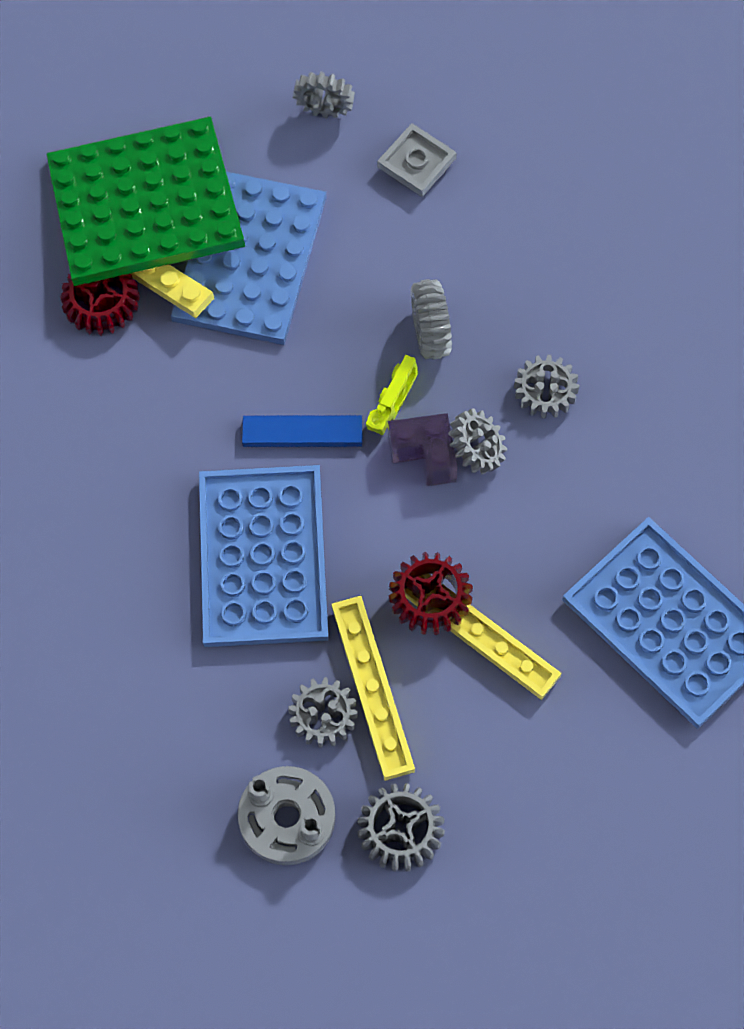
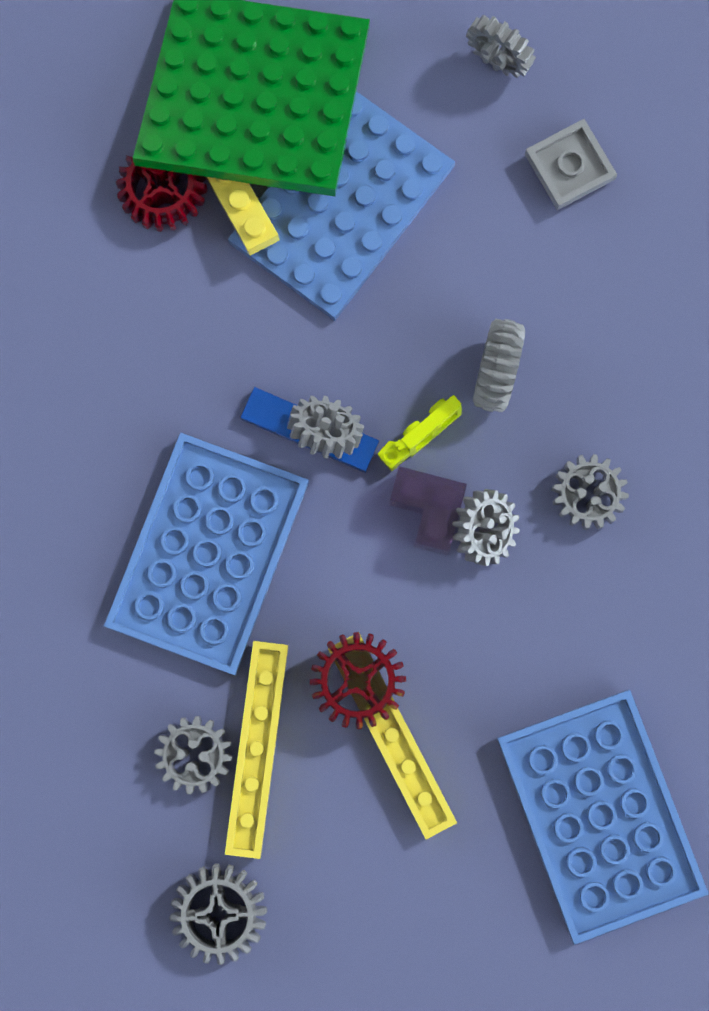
camera: 25 degrees right, 15 degrees up
light grey piece [238,766,335,865] -> none
none -> light grey gear [287,396,364,459]

